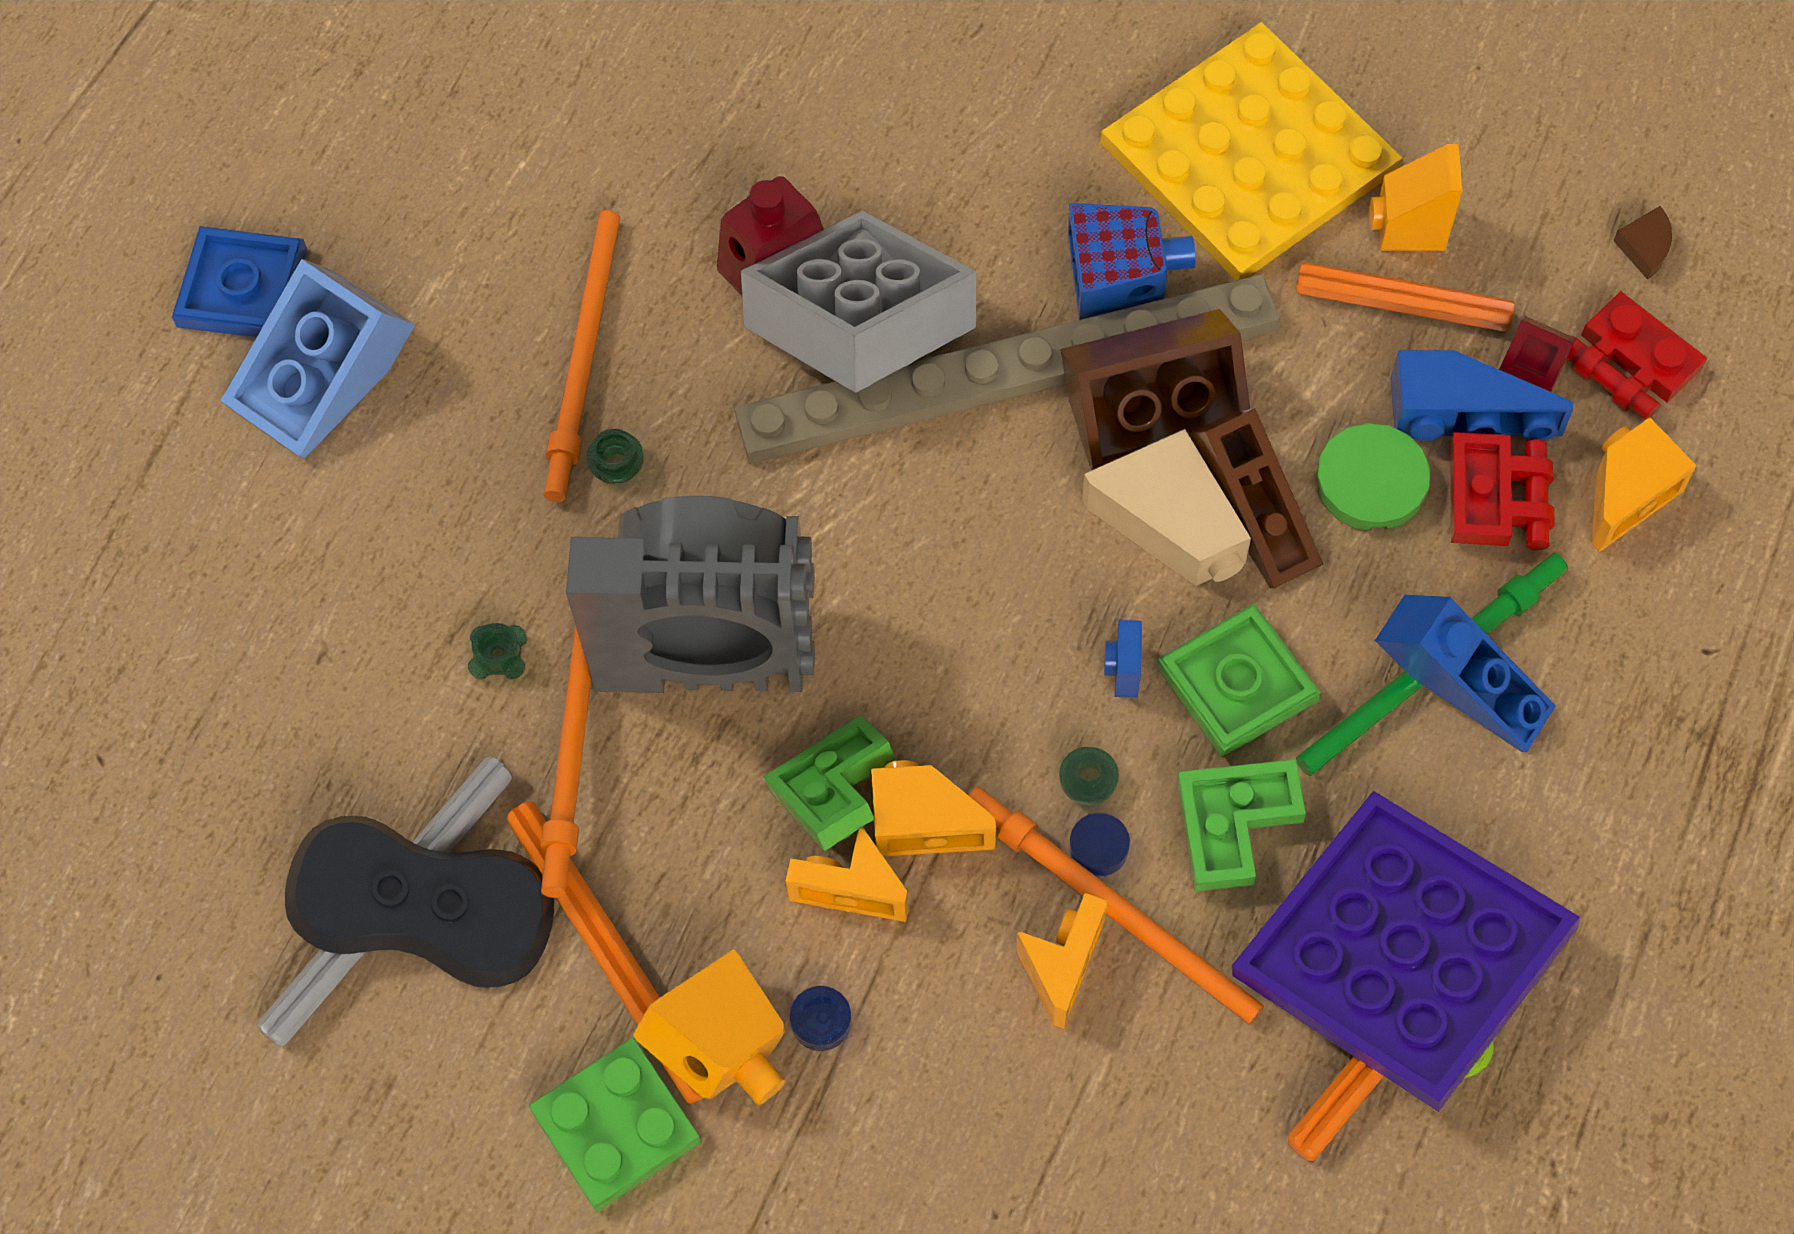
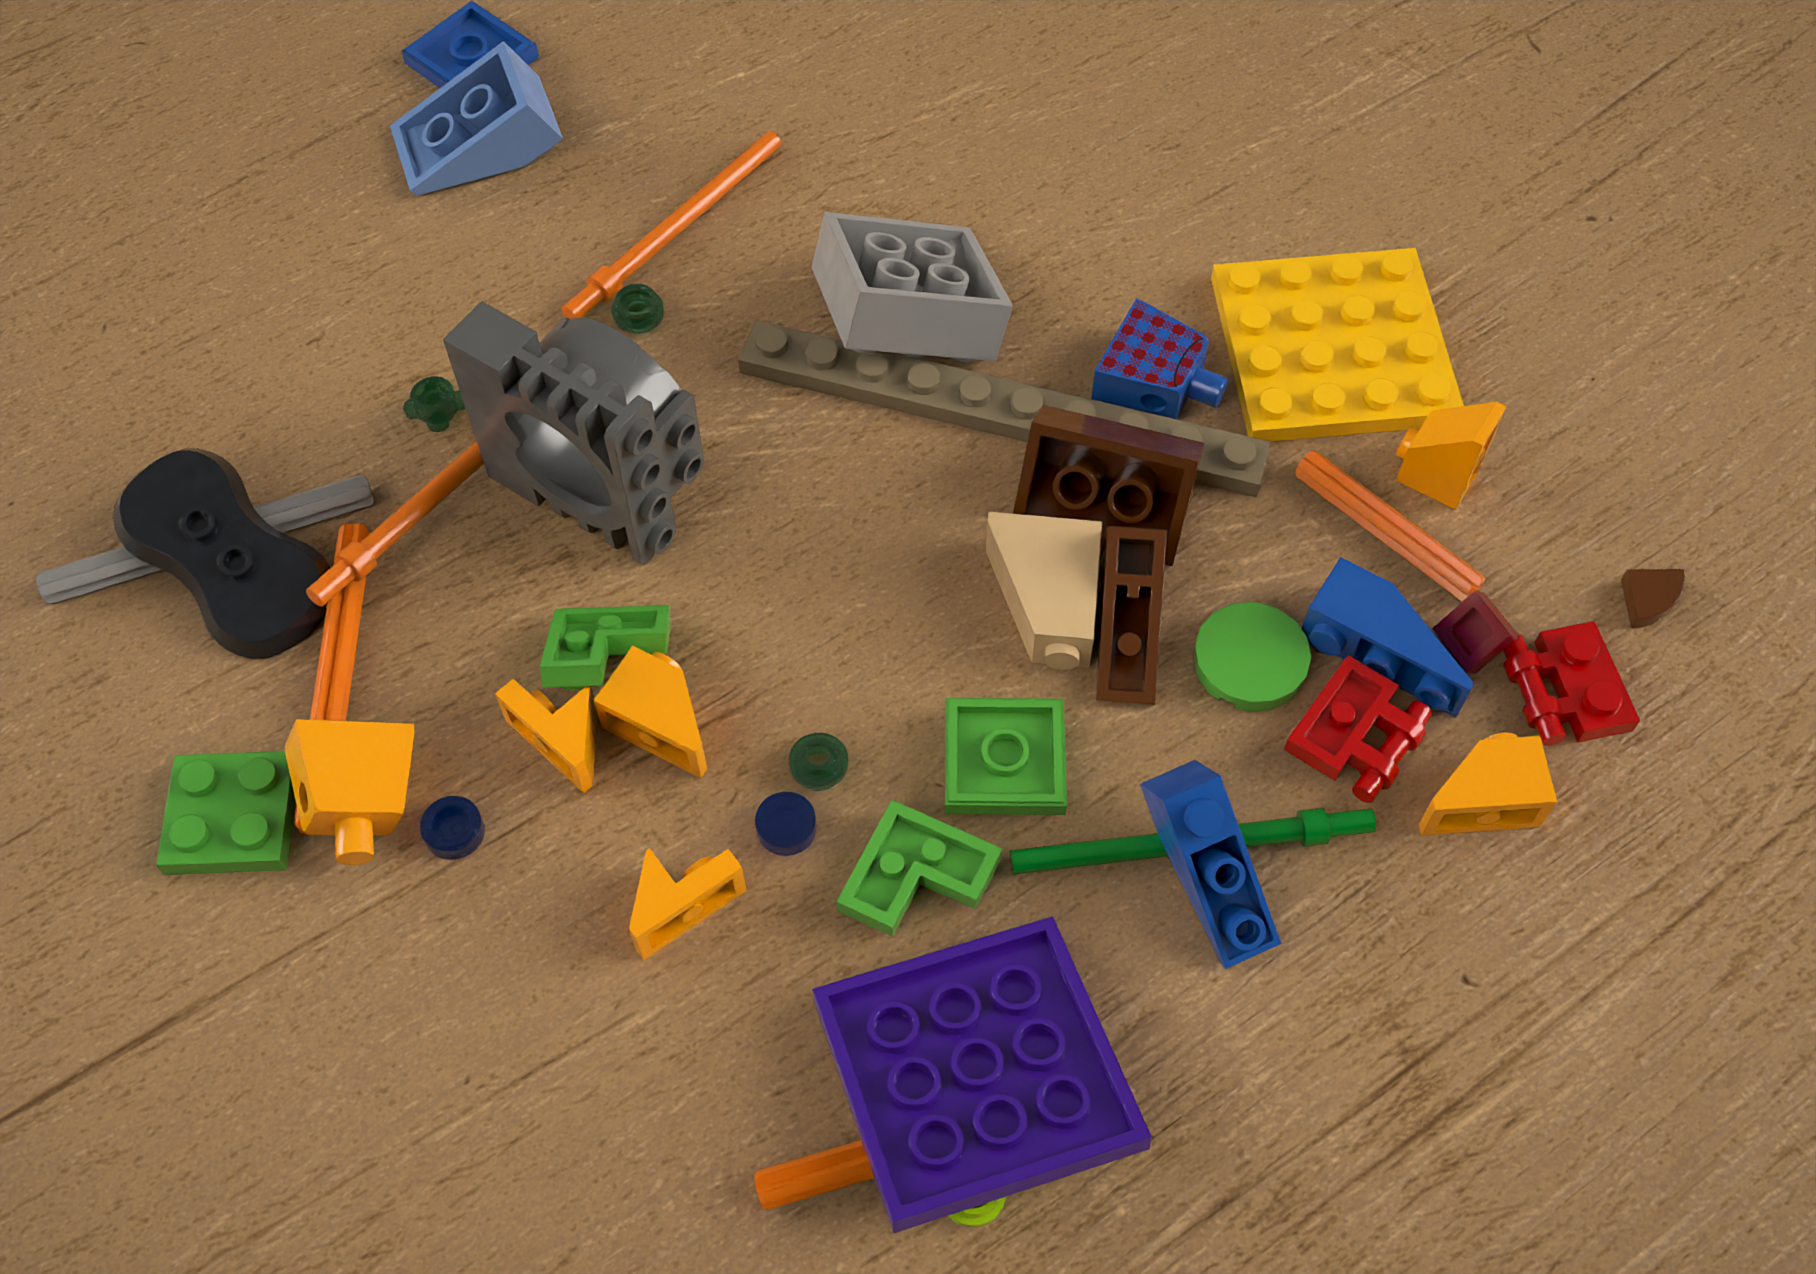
camera: 30 degrees right, 5 degrees down
dark red torso [717,176,824,296] -> none
orange bar [969,786,1264,1025] -> none
blue plate [1104,620,1142,698] -> none

